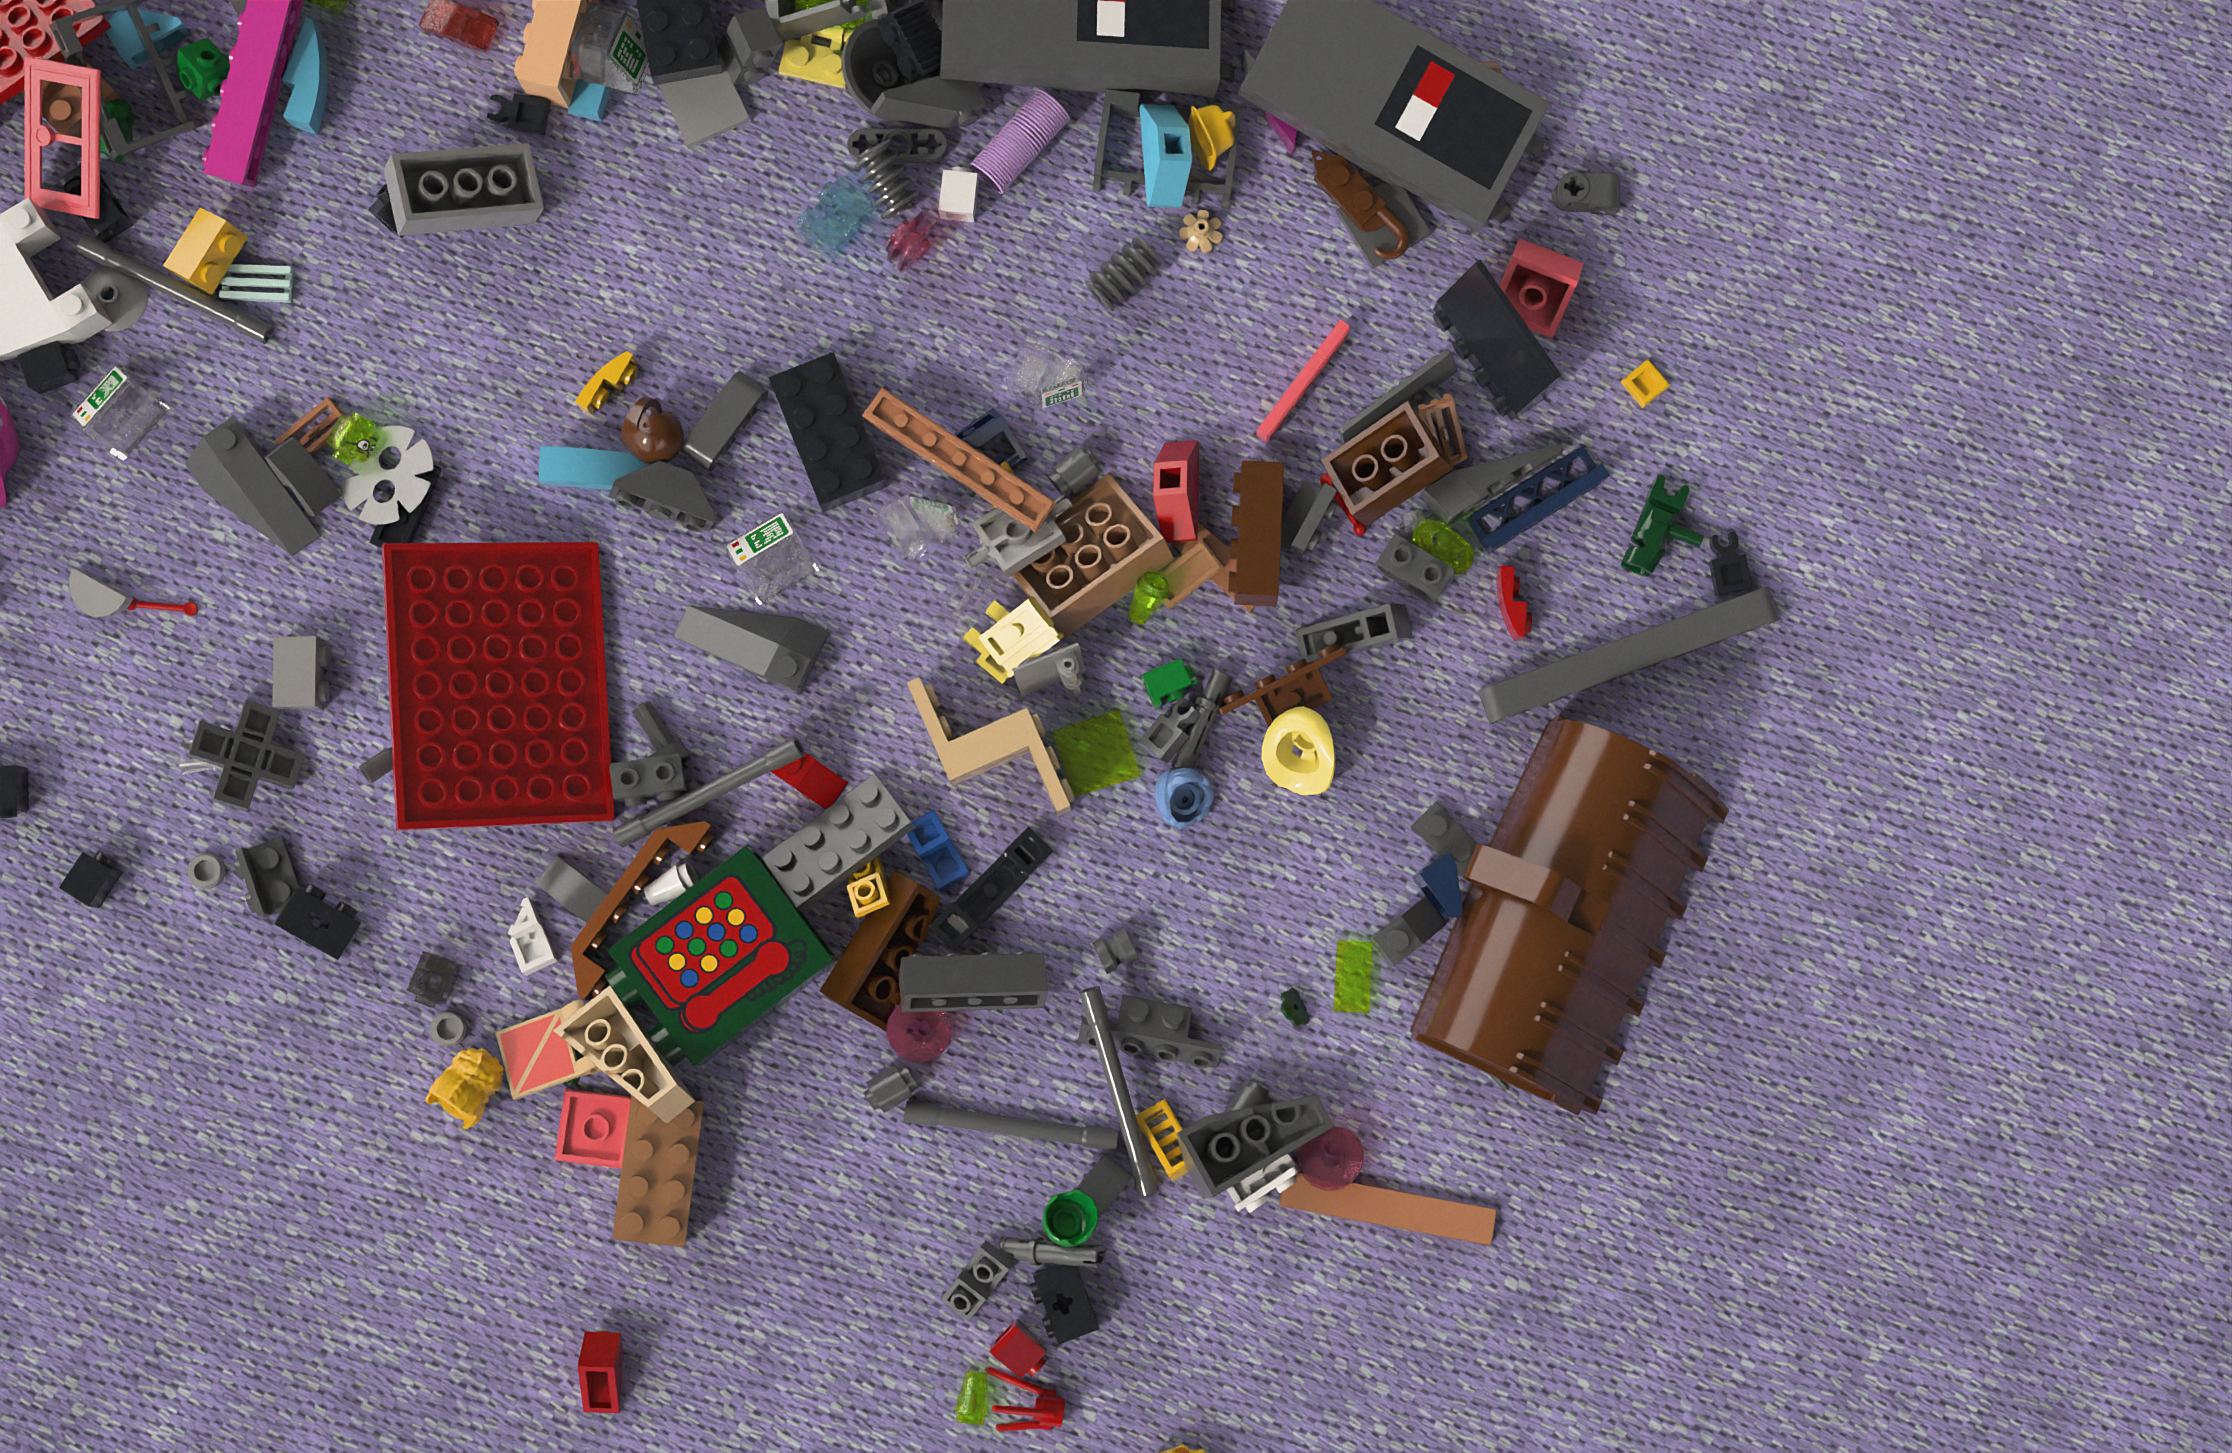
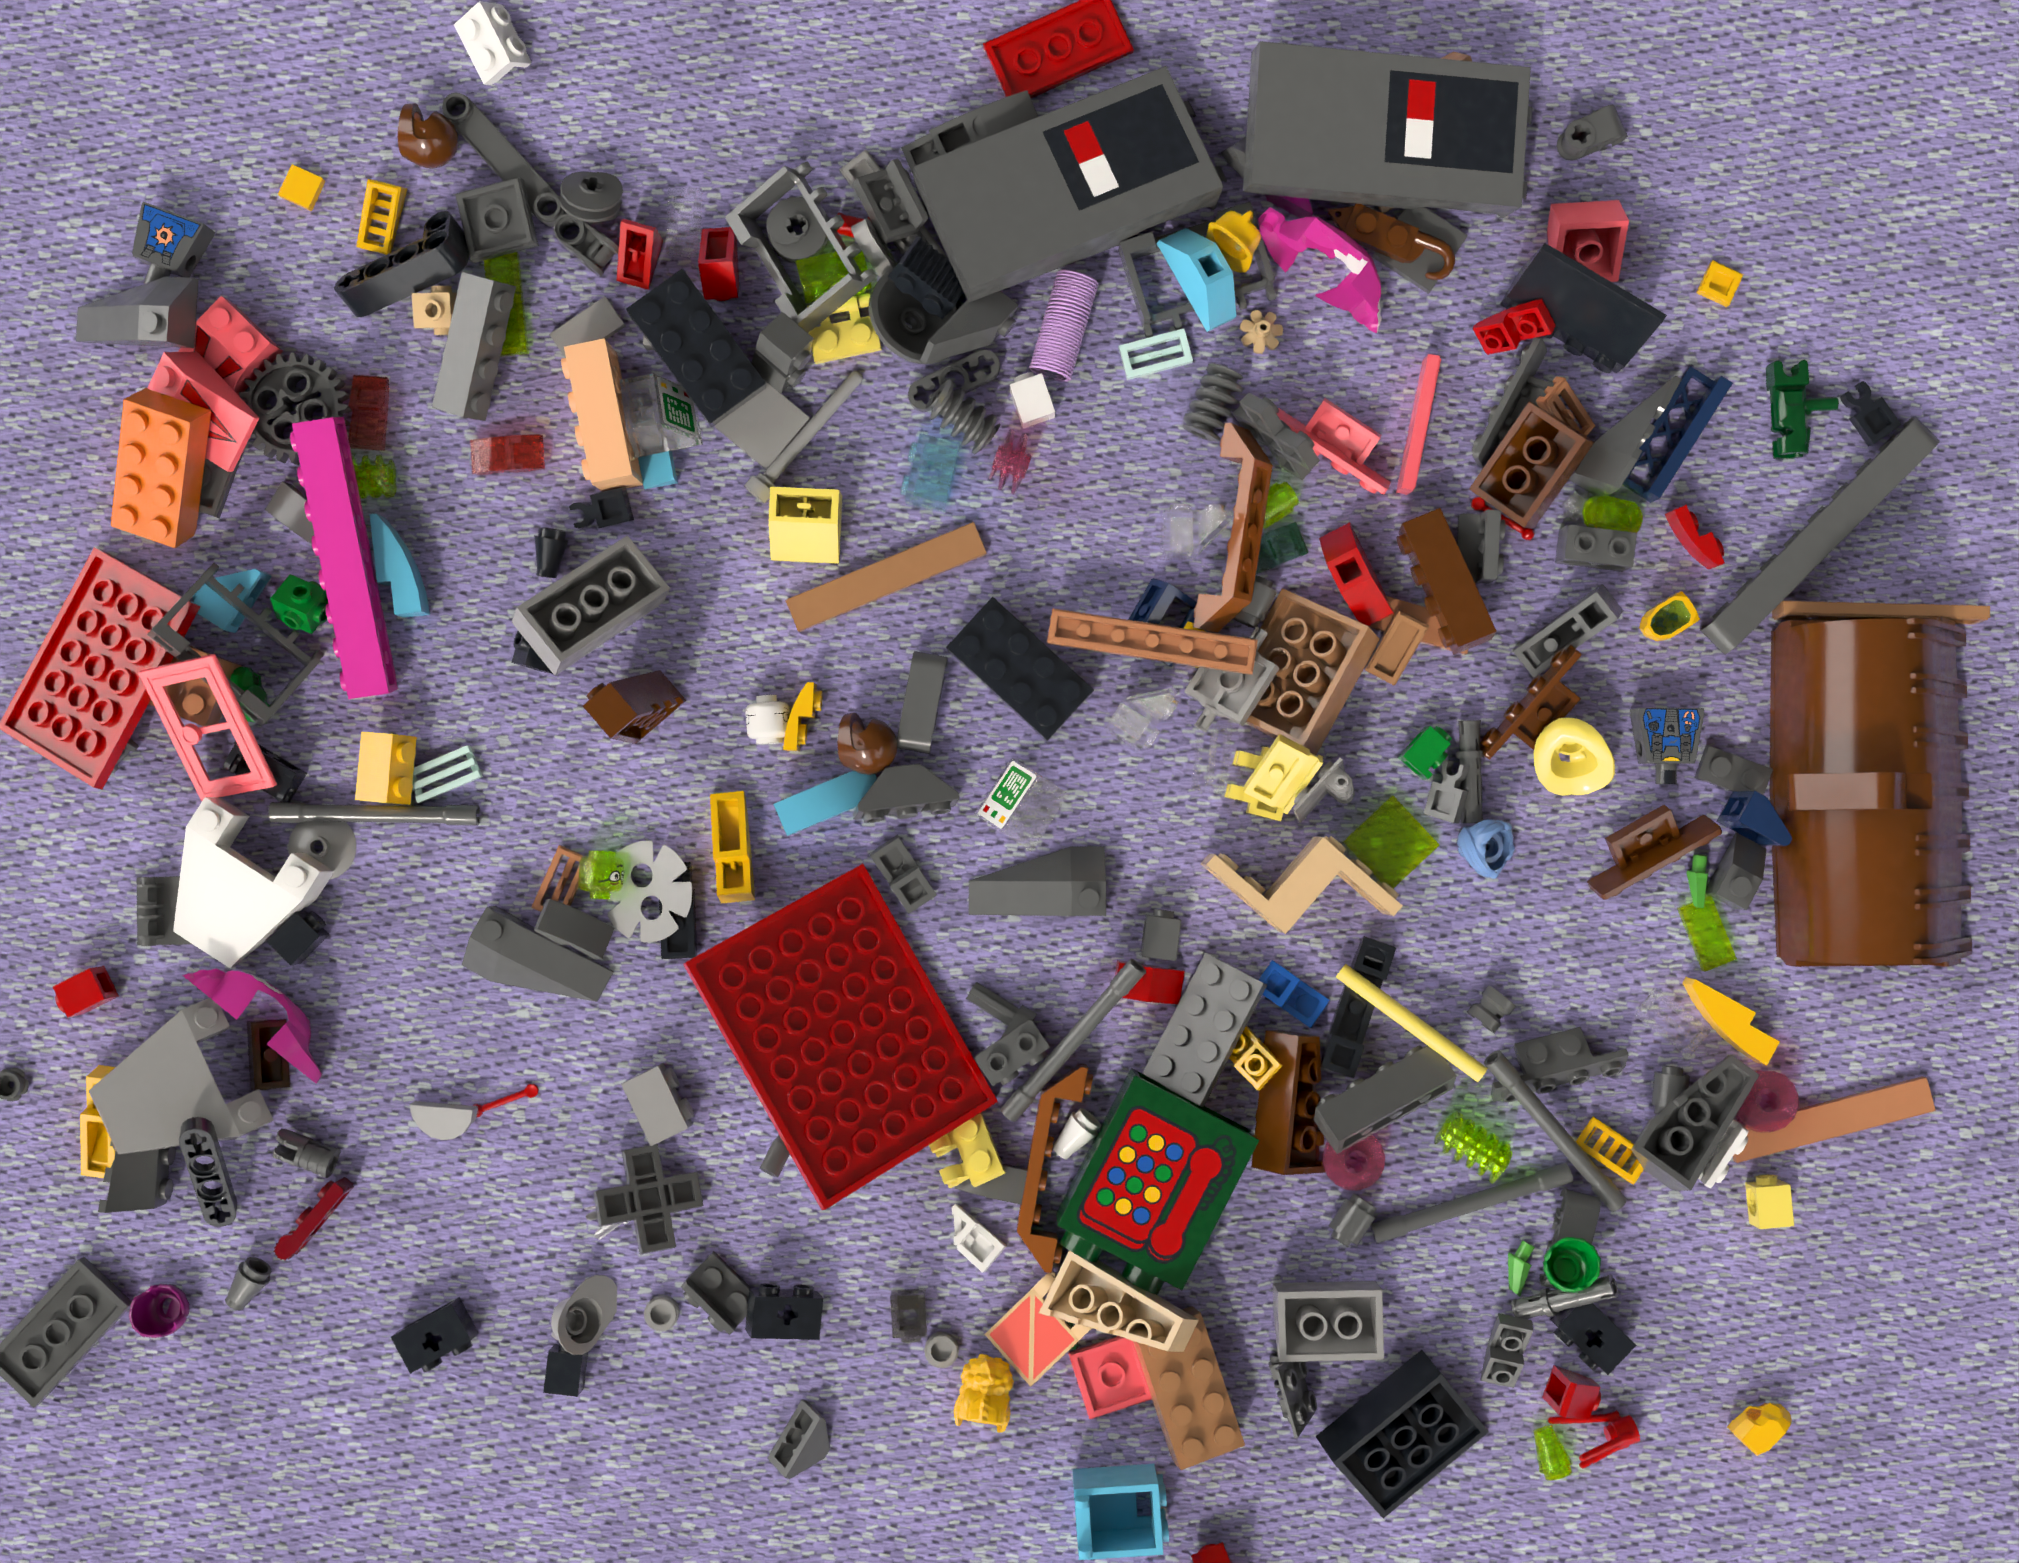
camera: 15 degrees left, 5 degrees up
clear slope [70,363,170,461] -> none
clear neon green cone [1128,572,1169,625] -> none
dark green plant [1281,988,1309,1027] -> none
none -> black cone [534,527,569,578]
none -> light grey piece [551,1275,617,1355]
none -> reddish brown wedge [583,670,686,744]
none -> yellow slope [710,791,755,904]
none -> light grey piece [744,371,863,504]
none -> white head [745,695,790,744]
none -> dark grey slope [767,1399,830,1479]
none -> light yellow slope [769,487,843,564]
none -> medium nougat tile [785,522,987,632]
none -> dark grey slope [869,835,937,914]
none -> light yellow plate [929,1112,1006,1188]
none -> medium azure container [1072,1464,1169,1560]
none -> light aqua tile [1118,328,1193,380]
none -> dark grey brick [1140,909,1181,961]
none -> dark orange slope [1193,423,1273,633]
none -> dark grey plate [1233,393,1320,480]
none -> clear green slope [1256,522,1309,575]
none -> dark pink animal [1258,207,1382,333]
none -> clear neon green brick [1263,481,1299,529]
none -> dark grey hinge [1268,1352,1317,1438]
none -> light grey slope [1273,1281,1384,1362]
none -> coral bracket [1277,398,1391,495]
none -> black slope [1315,1350,1489,1519]
none -> light yellow piece [1336,964,1488,1082]
none -> clear neon green piece [1434,1111,1512,1184]
none -> red slope [1472,299,1556,355]
none -> bright green bar [1508,1240,1535,1297]
none -> reddish brown bracket [1587,805,1722,900]
none -> torso [1630,708,1704,784]
none -> rock [1639,591,1700,641]
none -> yellow slope [1683,977,1780,1066]
none -> bright green bar [1686,854,1709,908]
none -> light yellow brick [1745,1174,1794,1229]
none -> medium nougat tile [1772,601,1990,625]

